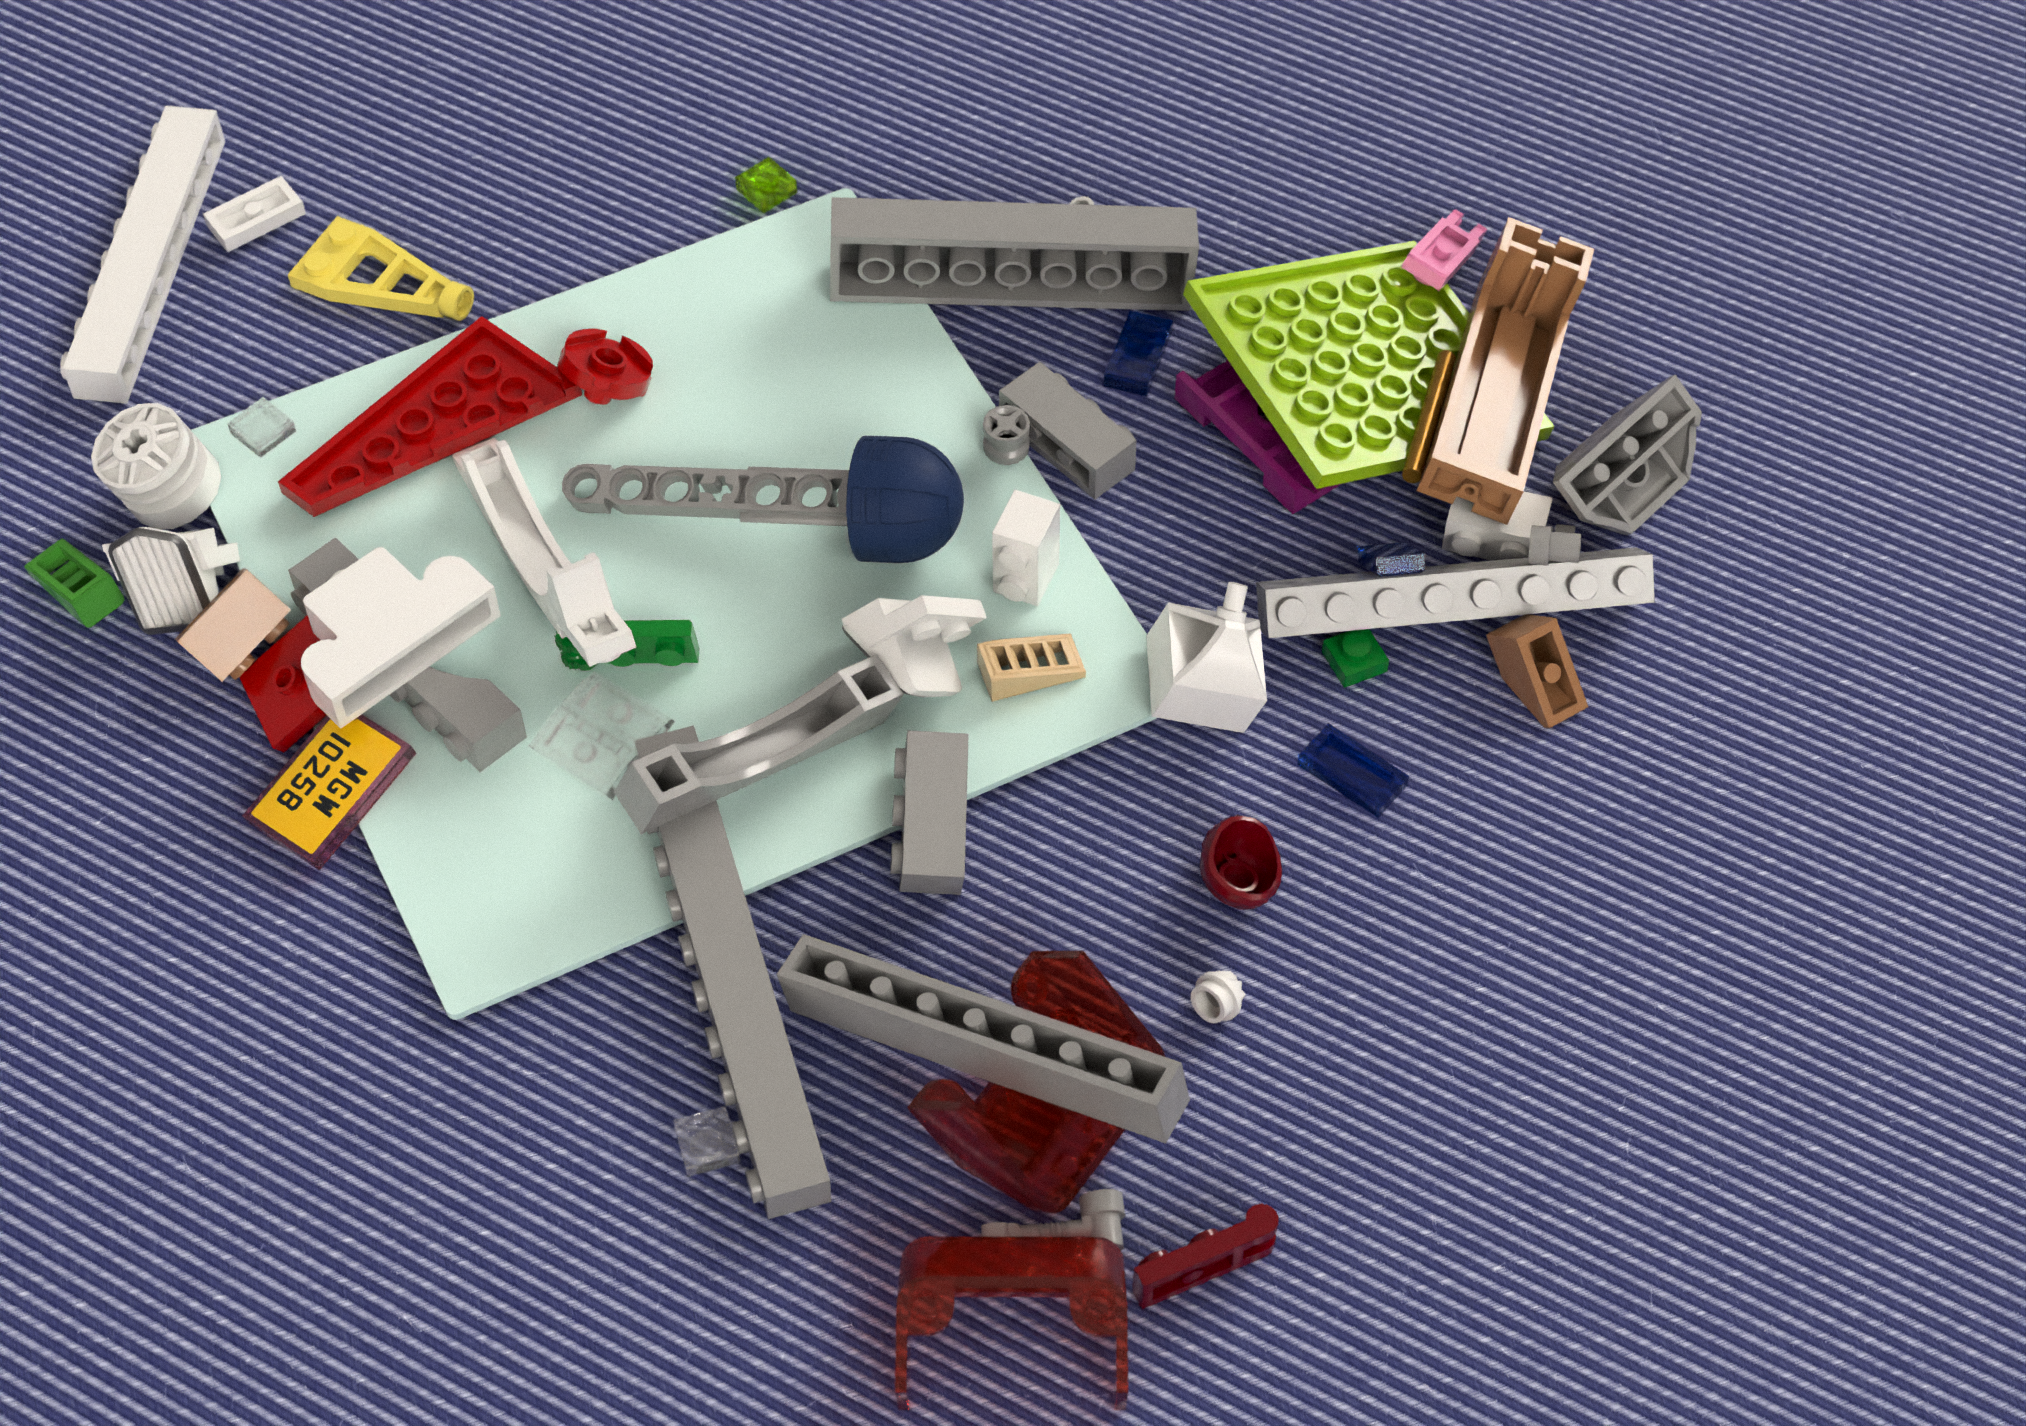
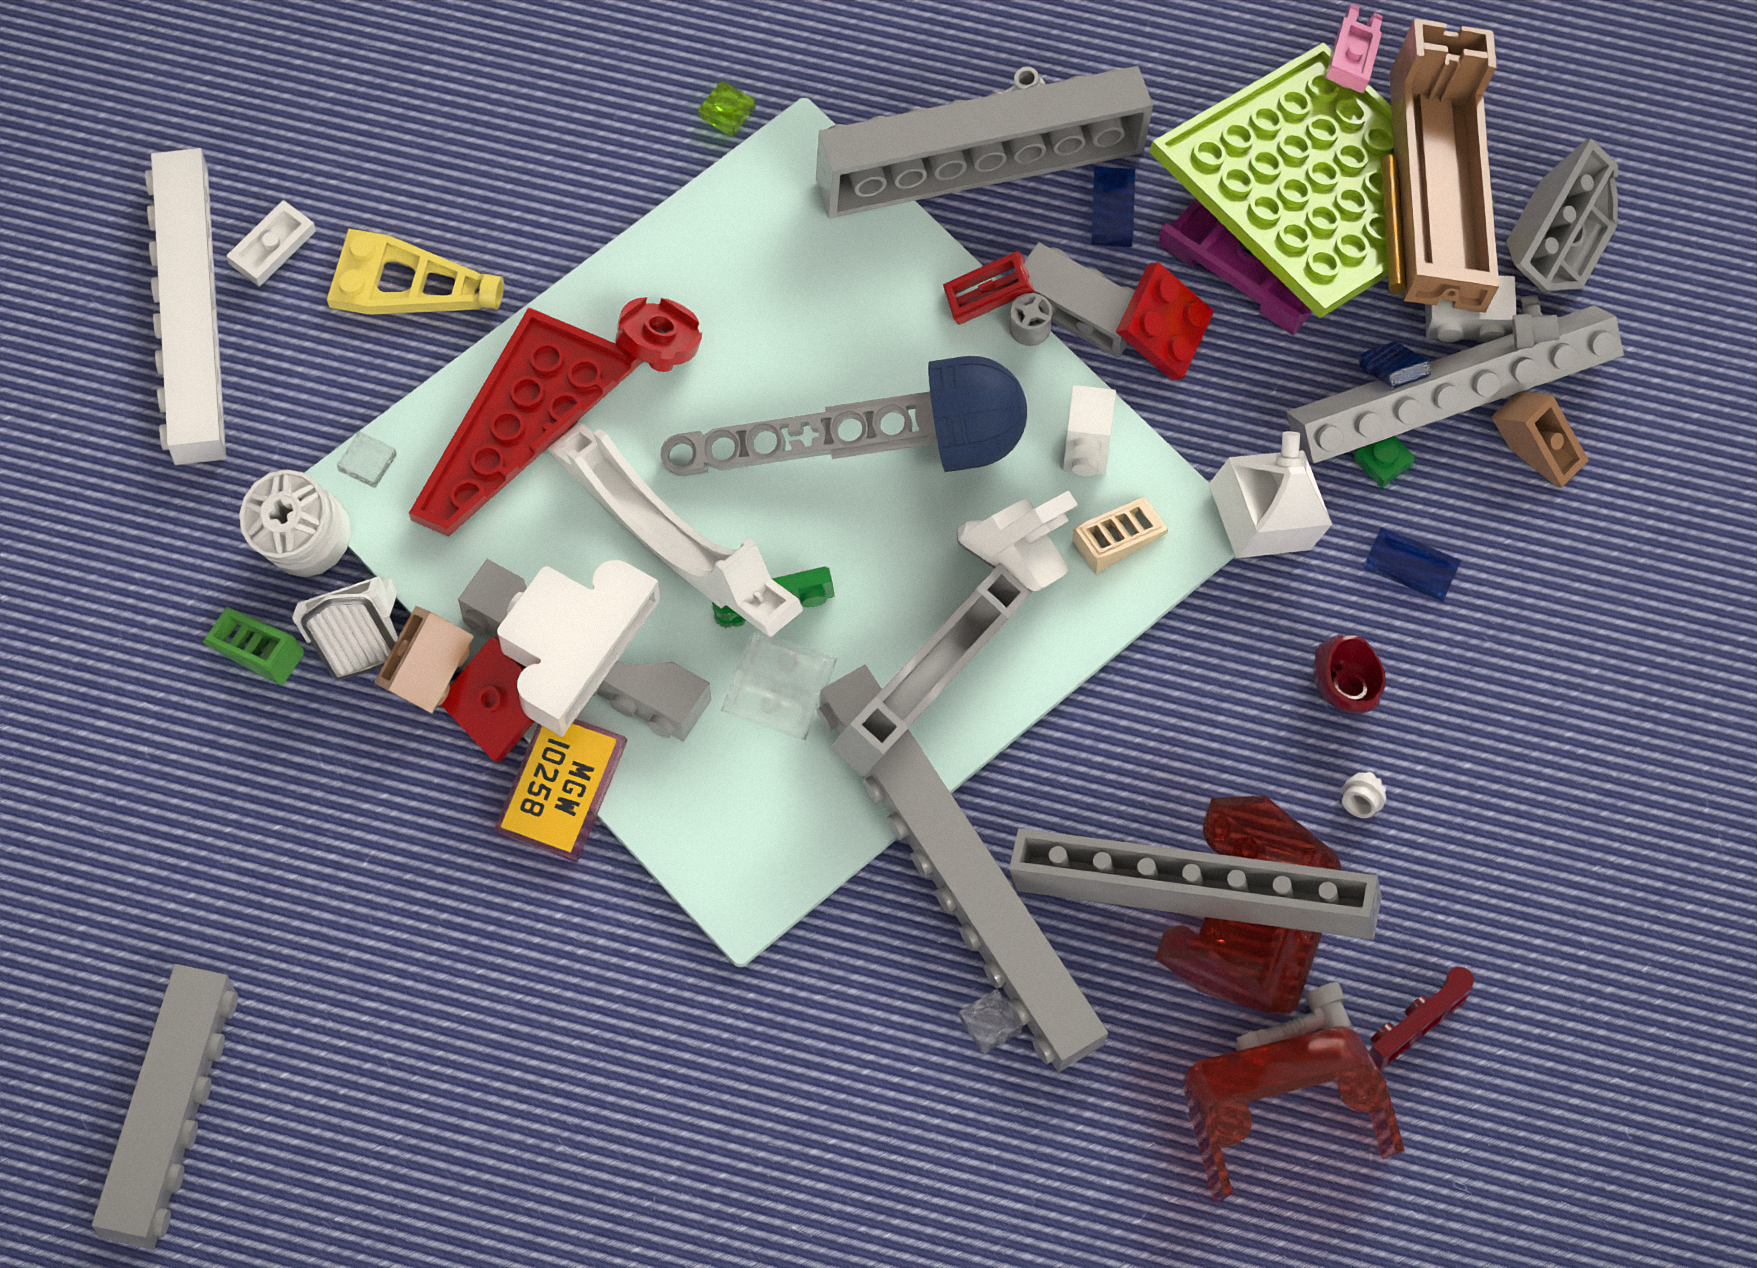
camera: 15 degrees left, 10 degrees up
light grey brick [890,730,969,895] -> none
none -> red tile [943,251,1035,325]
none -> red plate [1116,262,1214,381]

